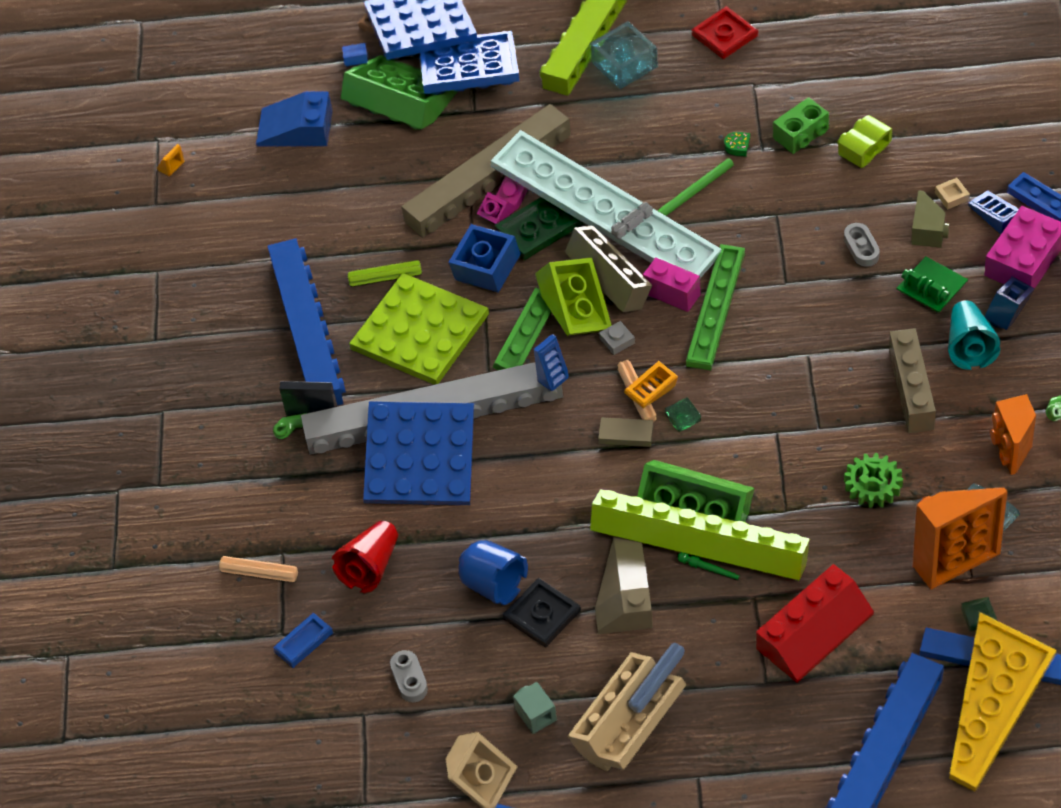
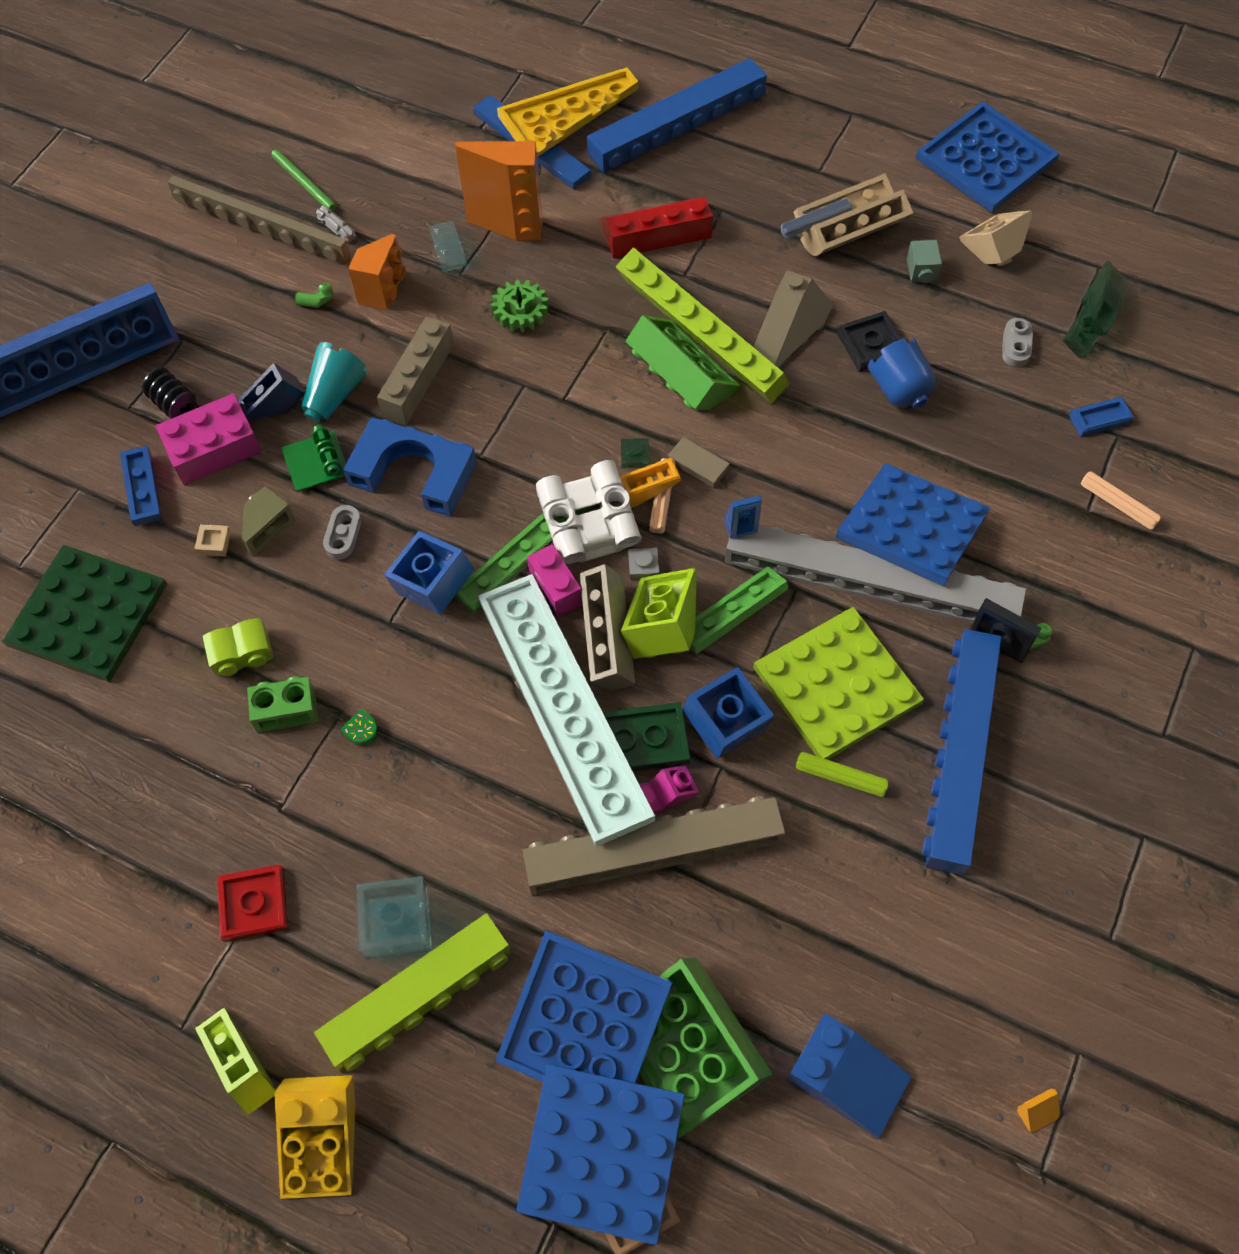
camera: 155 degrees left, 10 degrees up
red cone [332,521,398,593] -> none
blue tile [343,43,368,67] -> none
light grey axle [611,202,653,239] -> none
bright green bar [657,158,734,216] -> none
slope [968,190,1019,234] -> none
none -> dark green plate [2,545,167,683]
none -> blue arch [343,417,477,517]
none -> blue brick [384,531,475,615]
none -> white piece [536,460,642,564]
none -> clear green slope [1062,261,1126,358]

